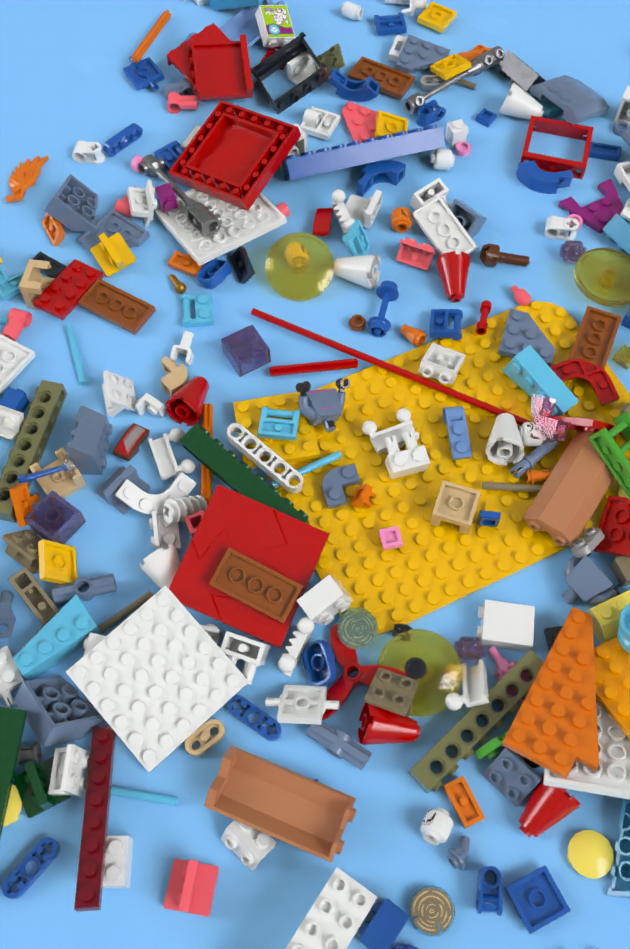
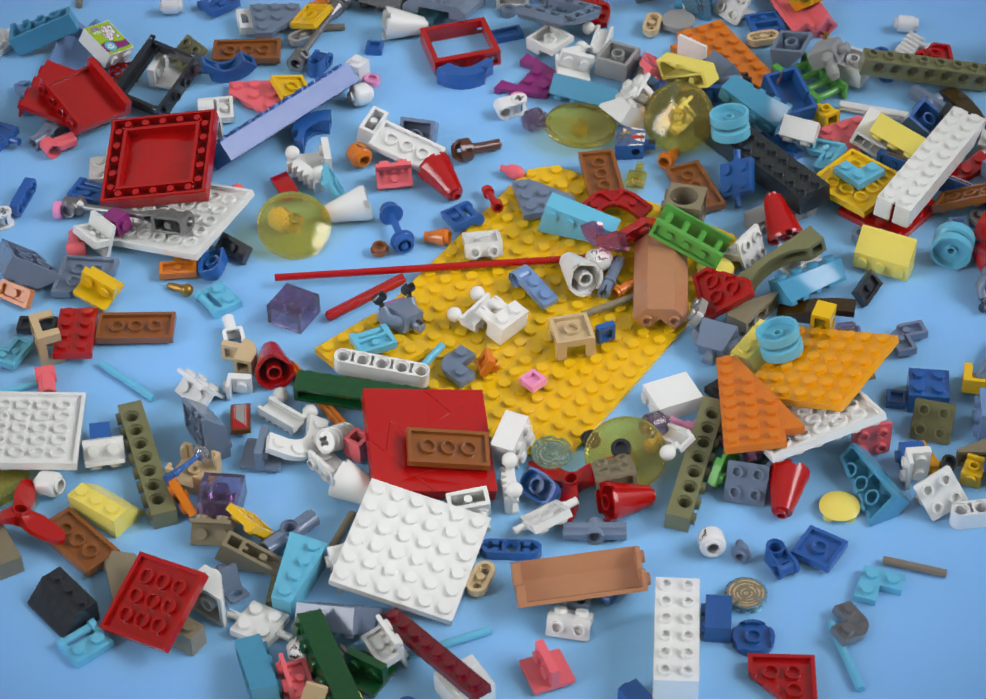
camera: 30 degrees left, 20 degrees down
orange plate [443,776,485,829] -> none

